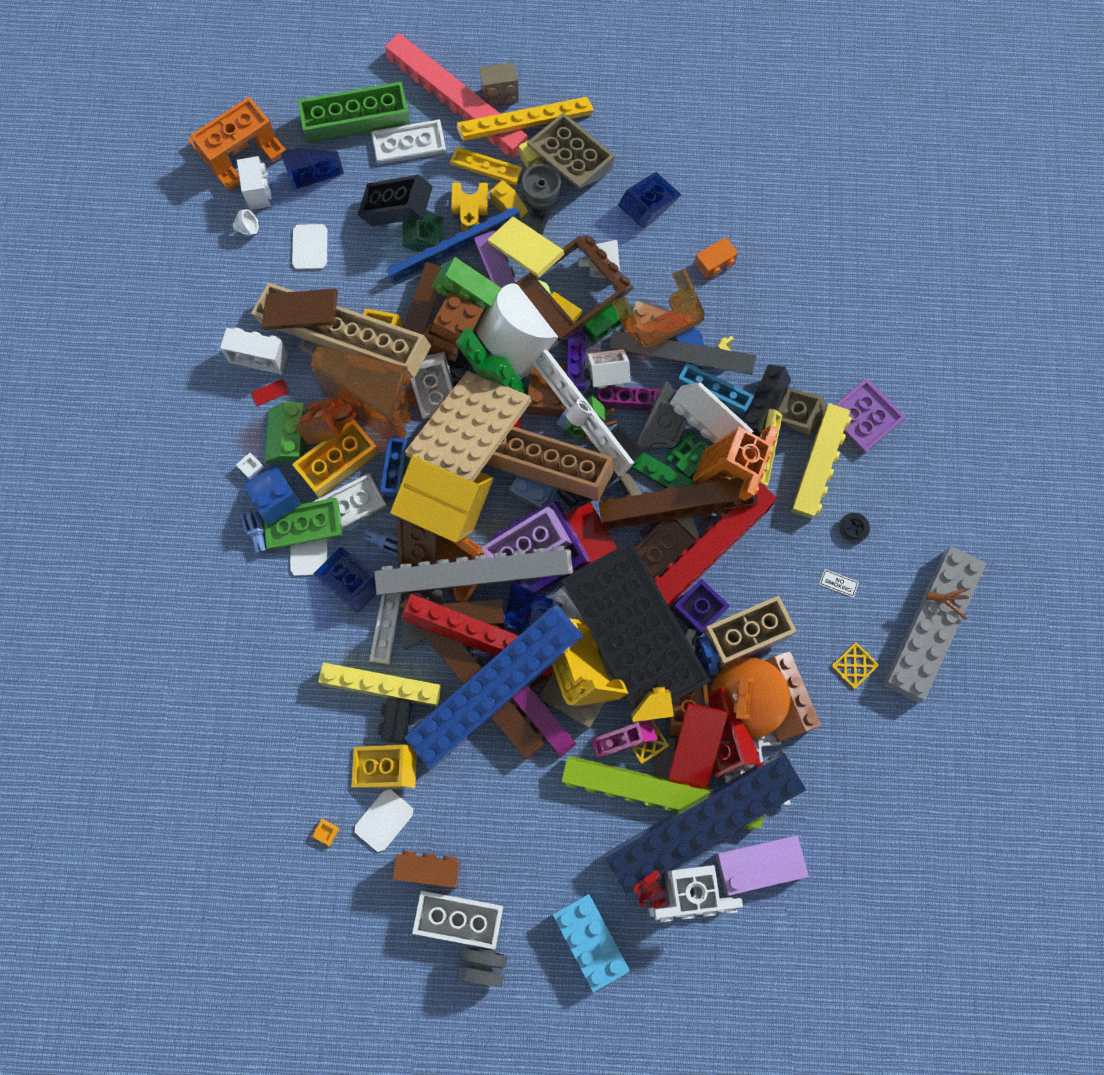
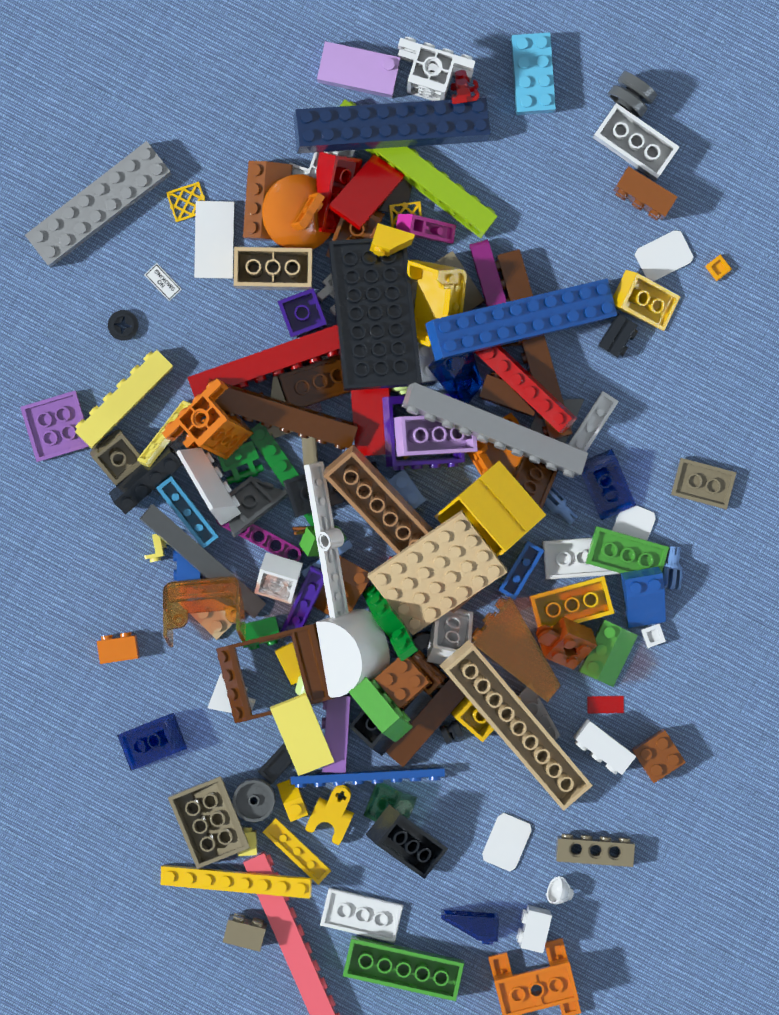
camera: 155 degrees left, 15 degrees up
reddish brown tile [262,288,338,330] -> none
light yellow brick [318,663,442,708] -> none
blue plate [694,636,720,676] -> none
dark orange plant [926,589,969,619] -> none
none -> white tile [194,201,234,279]
none -> black wheel [439,720,464,745]
none -> dark tan brick [555,834,635,867]
none -> dark orange brick [631,729,686,783]
none -> dark tan plate [670,458,737,510]

